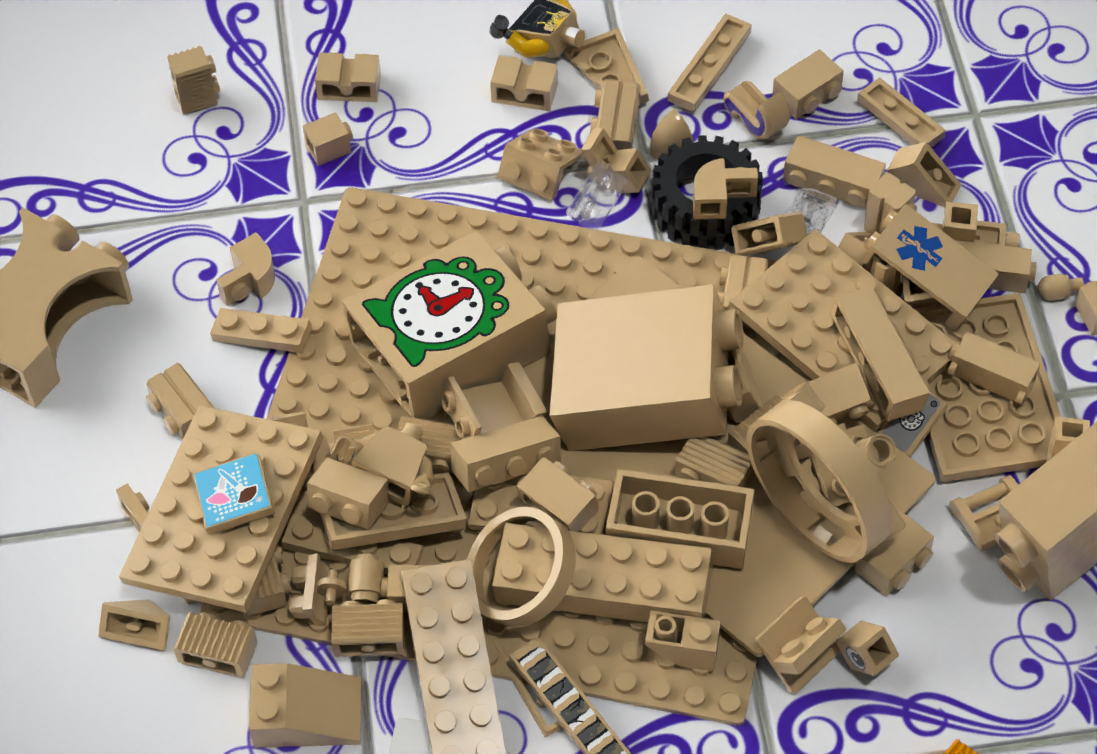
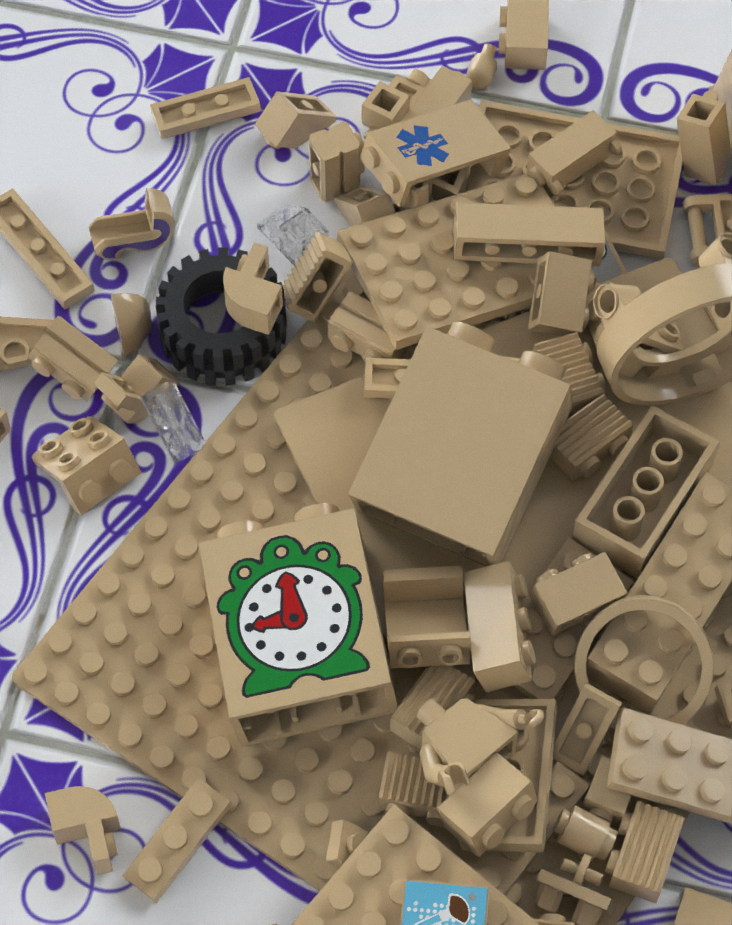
camera: 70 degrees left, 5 degrees up
tan brick [772,49,844,120] -> none
tan brick [783,135,886,208] -> none
none -> tan plate [553,683,622,776]

